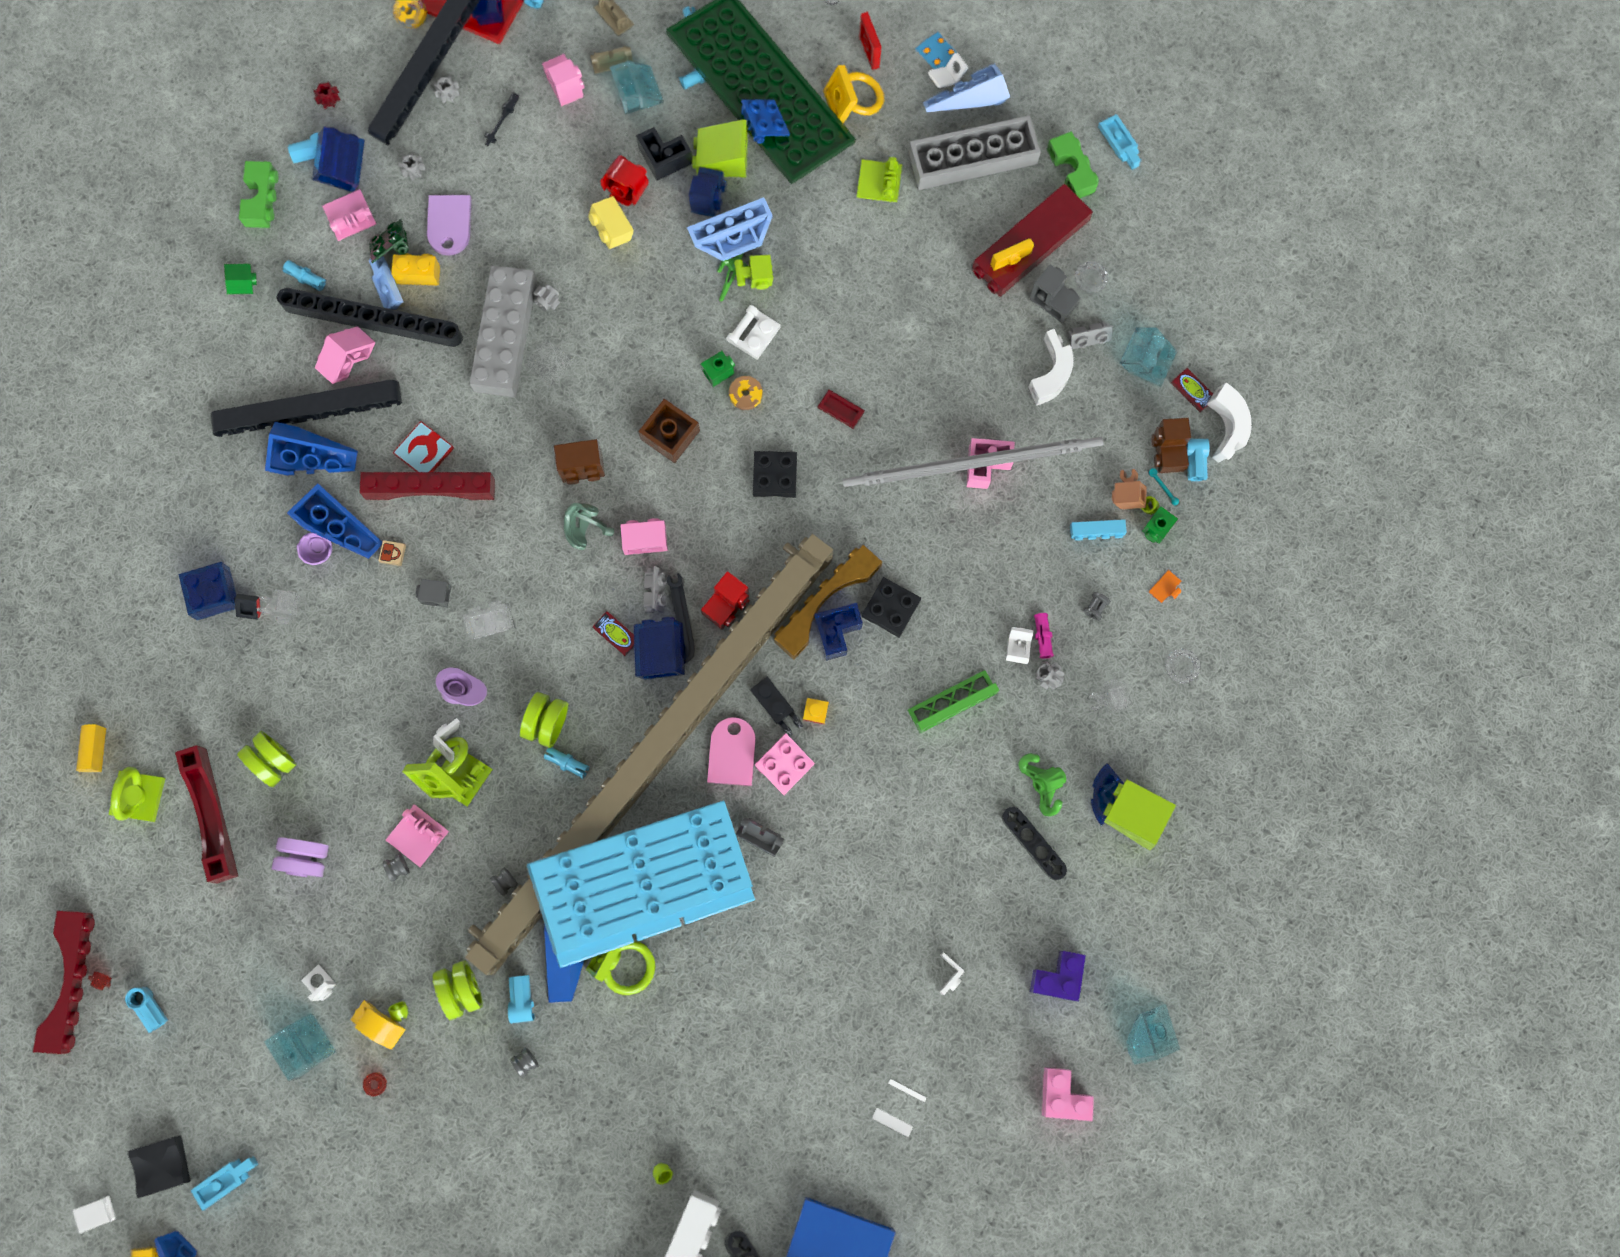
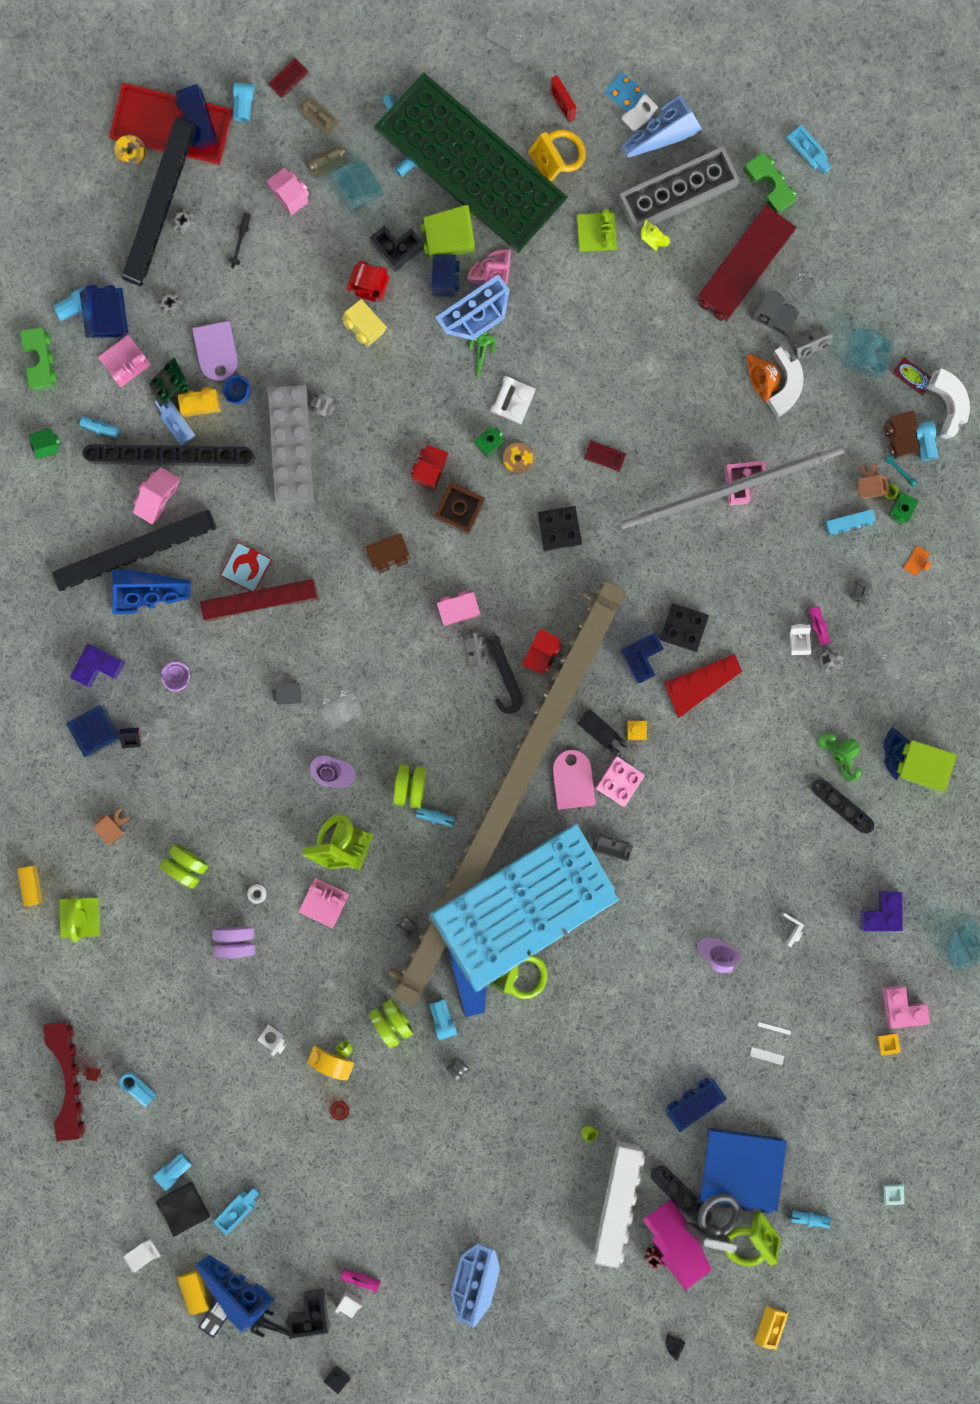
camera: 10 degrees left, 10 degrees up
dark red arch [175,745,239,884] -> none
clear light blue slope [264,1013,336,1081] -> none
blue wedge [287,484,383,559] -> none
dark red gear [313,81,341,109] -> none
tile [378,540,406,566] -> none
dark grey wheel [383,853,410,882] -> none
white bracket [433,718,460,763] -> none
sand green helmet [564,503,614,550] -> none
tile [592,611,640,656] -> none
clear blue brick [634,617,685,680] -> none
lime brick [735,255,773,290] -> none
blue hinge [741,100,790,144] -> none
pearl gold arch [774,545,882,660] -> none
bright green fence [907,670,1000,733] -> none
yellow plate [991,238,1034,270] -> none
none -> dark purple brick [70,643,125,687]
none -> nougat brick [93,809,130,845]
none -> medium azure piece [153,1152,193,1191]
none -> blue hair [222,375,251,405]
none -> white plate [247,884,267,904]
none -> red brick [410,445,448,491]
none -> bright pink brick [466,249,511,286]
none -> neon yellow hinge [641,220,670,251]
none -> red wing [664,654,742,718]
none -> clear blue brick [665,1077,727,1132]
none -> lavender piece [697,937,741,974]
none -> orange hat [747,354,780,403]
none -> yellow plate [877,1033,901,1056]

